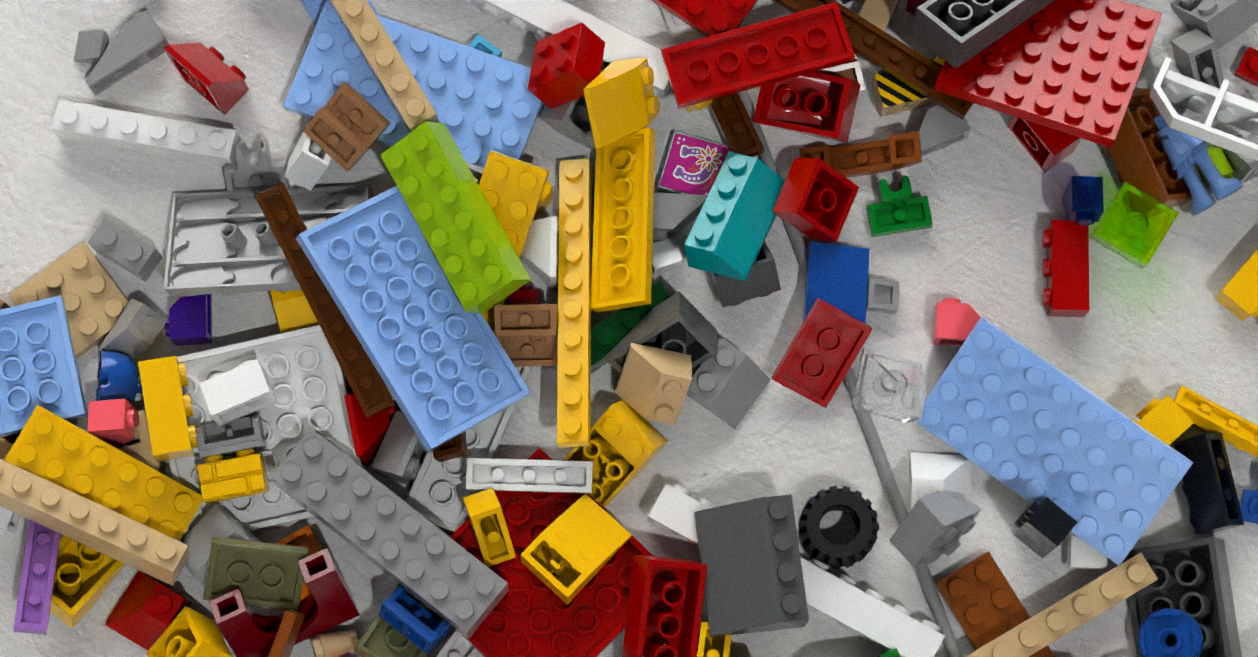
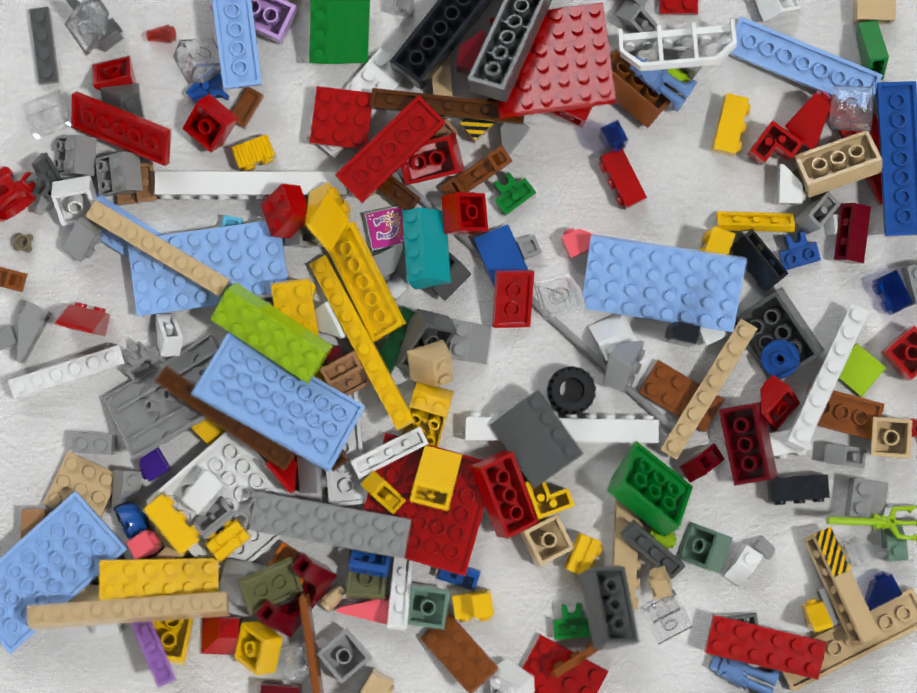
camera: 30 degrees left, 10 degrees up
medium nougat slope [303,82,391,172] -> none
clear neon green slope [1089,181,1179,269] -> none

